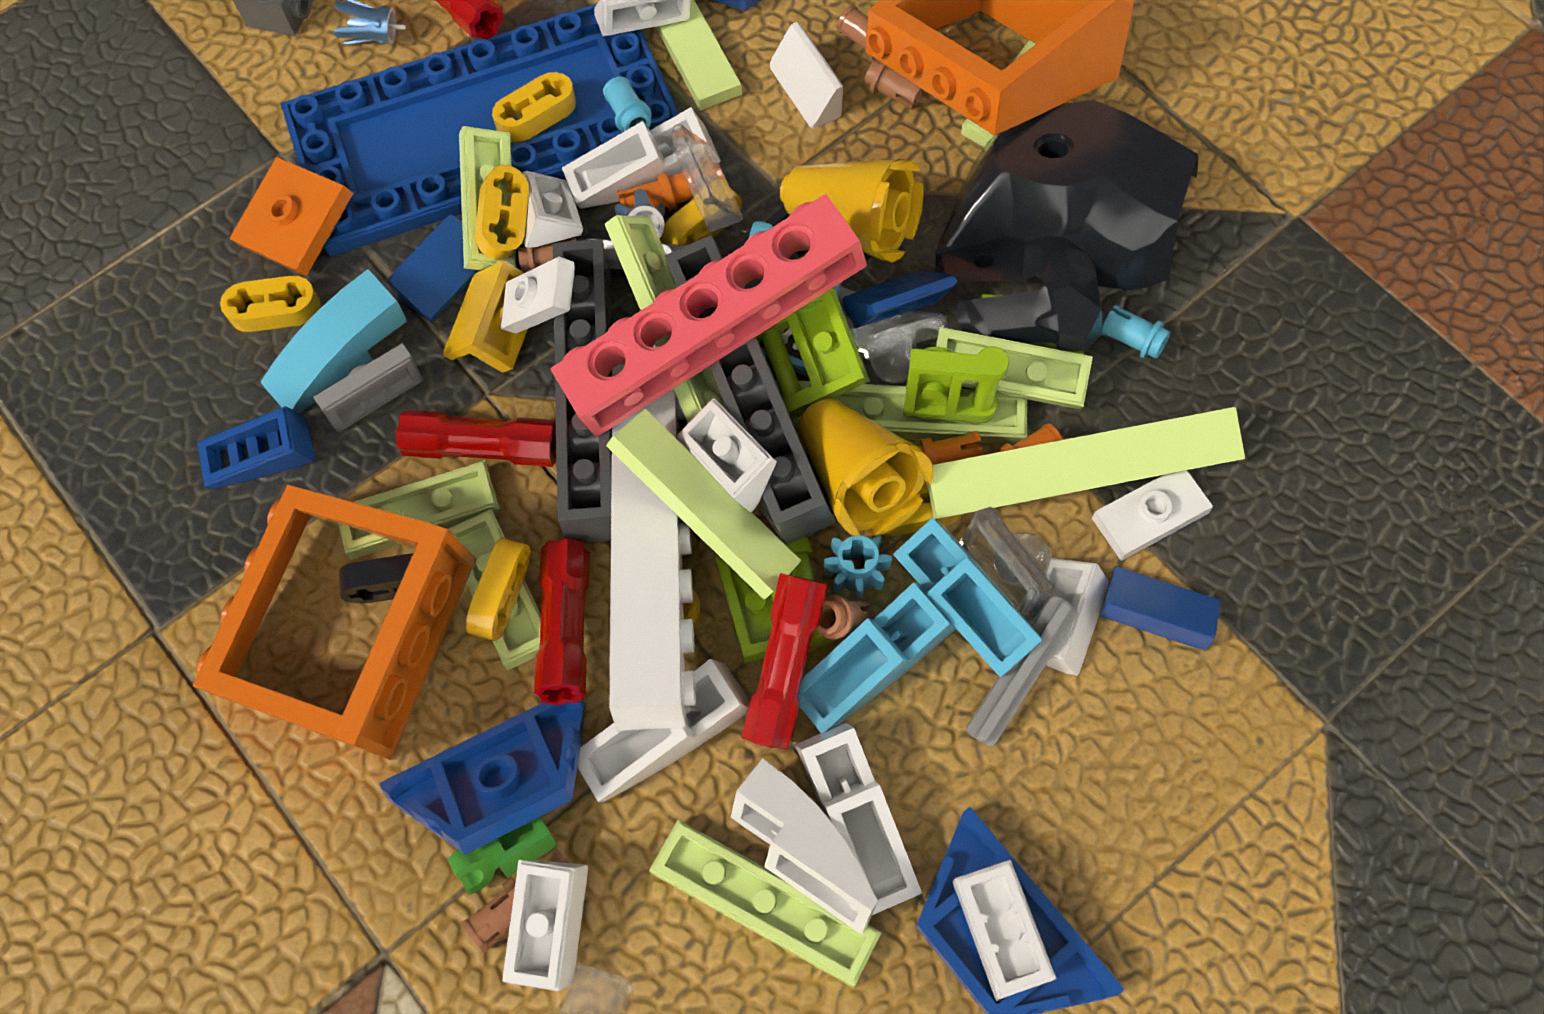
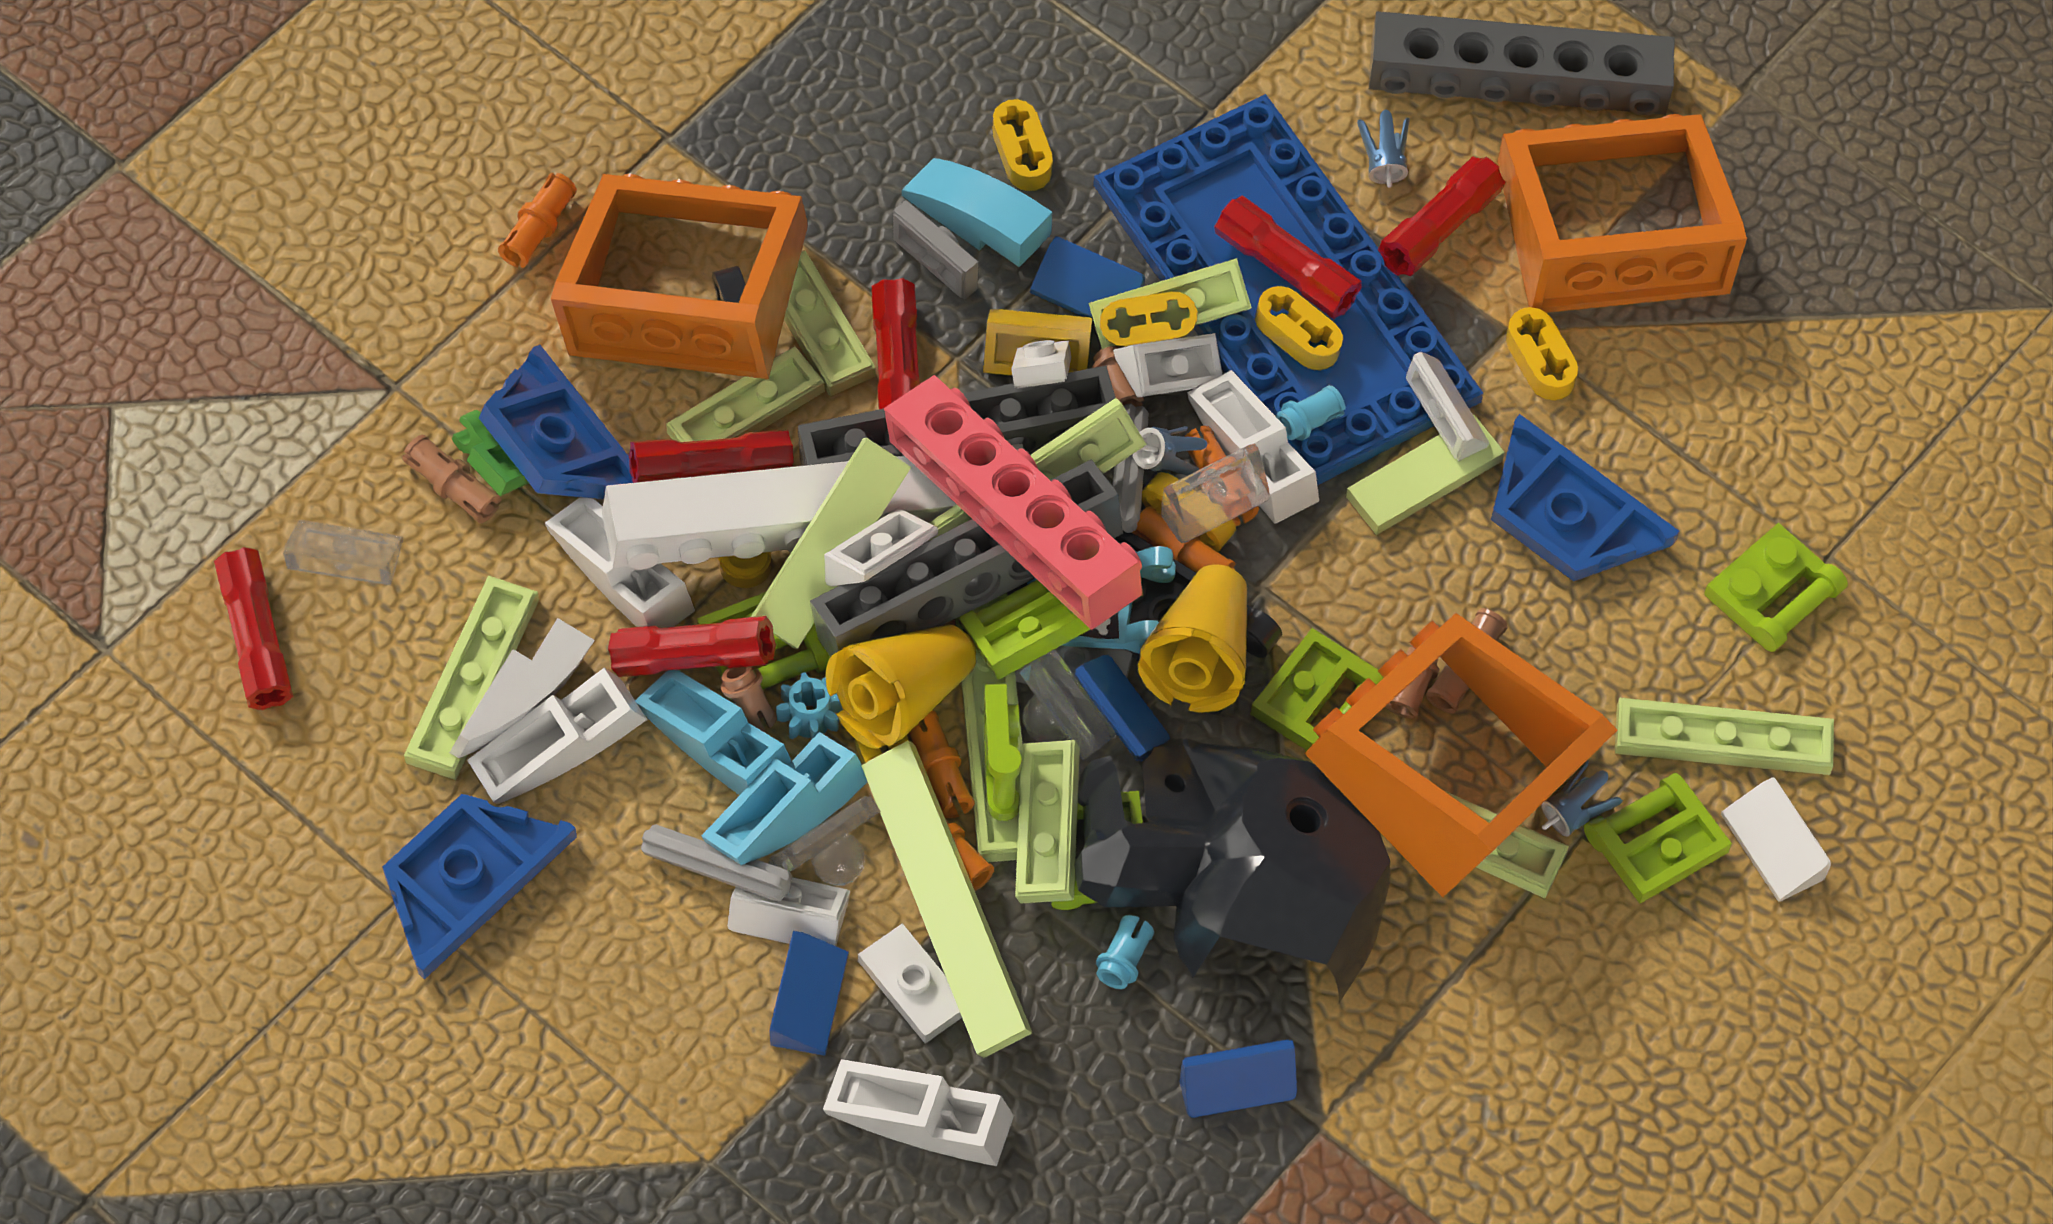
camera: 75 degrees right, 5 degrees down
blue slope [197,406,315,490] -> none
orange plate [229,157,354,277] -> none
yellow beam [466,538,531,641] -> none
white slope [502,859,588,991] -> none
white slope [770,22,843,129] -> none
white plate [953,860,1056,1001] -> none
none -> orange pin [498,173,577,268]
none -> white slope [823,1059,1014,1166]
none -> orange pin [1132,506,1236,573]
none -> blue slope [1179,1039,1297,1118]
none -> red axle [1214,195,1362,319]
none -> lime plate [1250,628,1383,751]

